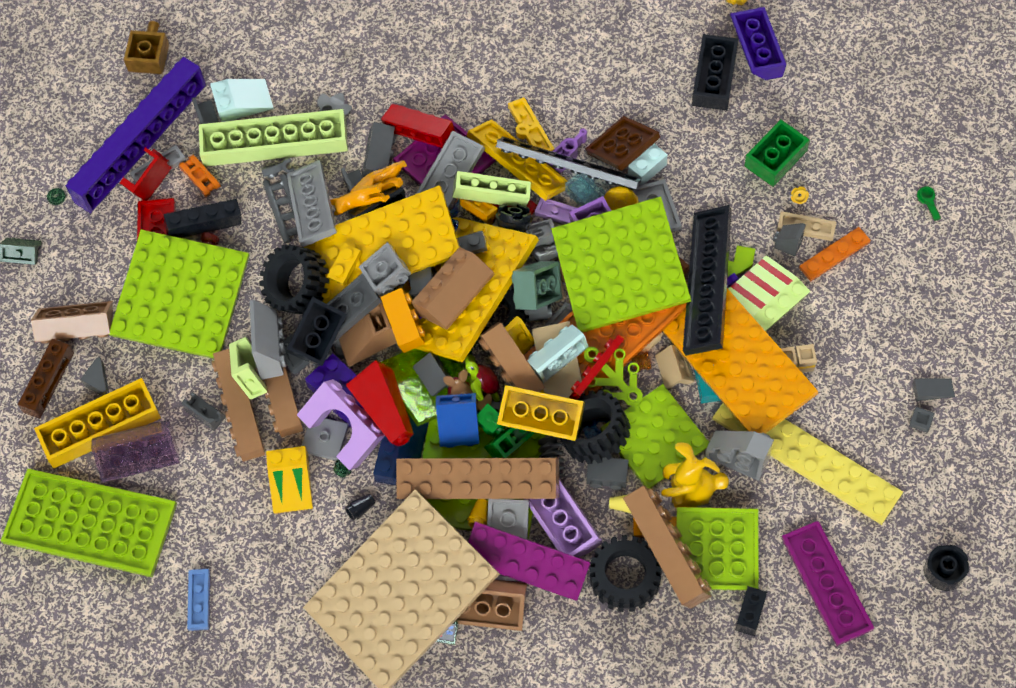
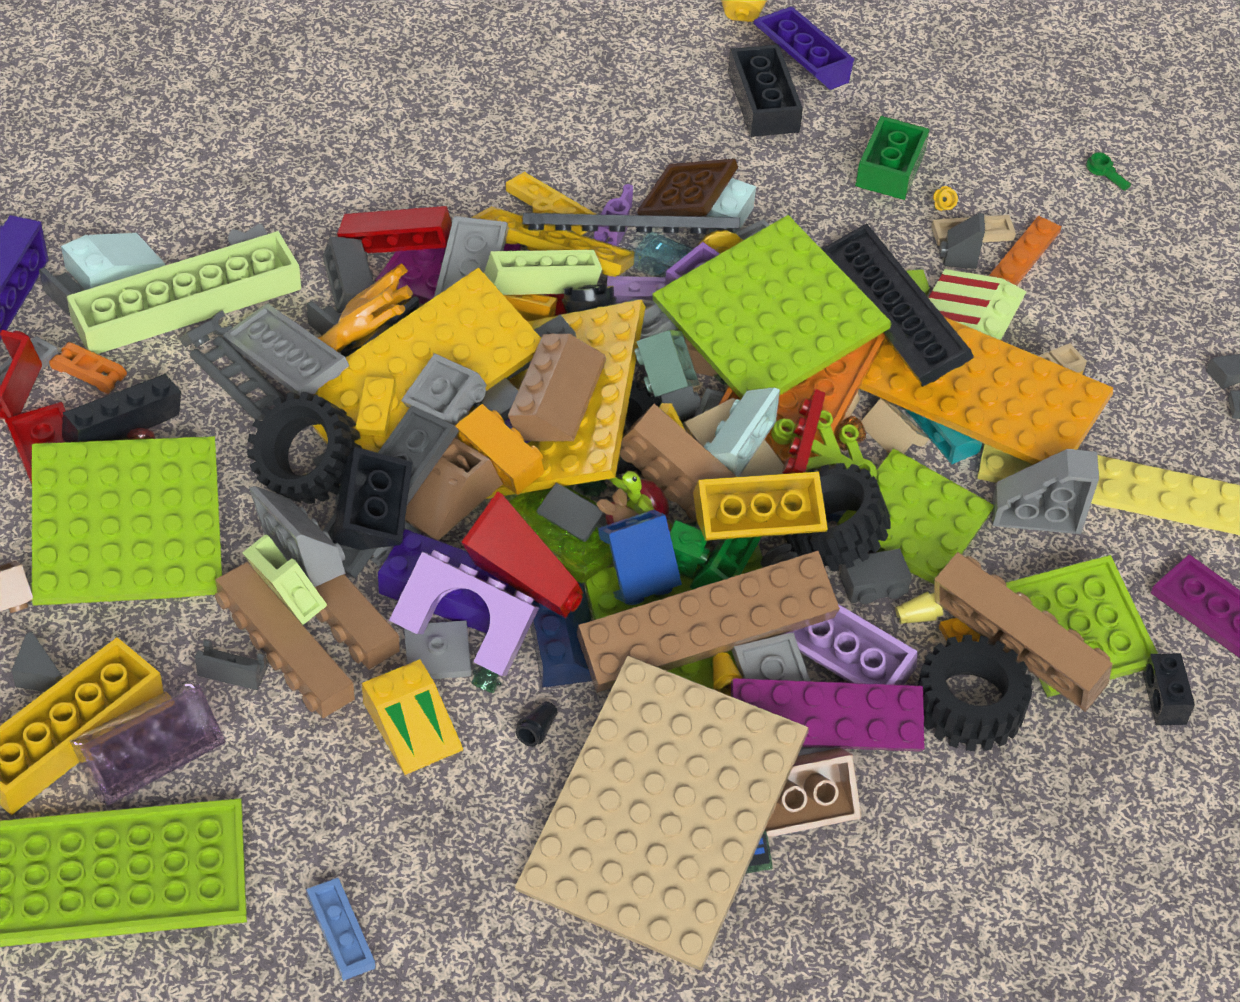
camera: 30 degrees left, 15 degrees down
yellow animal [661,442,729,508] -> none

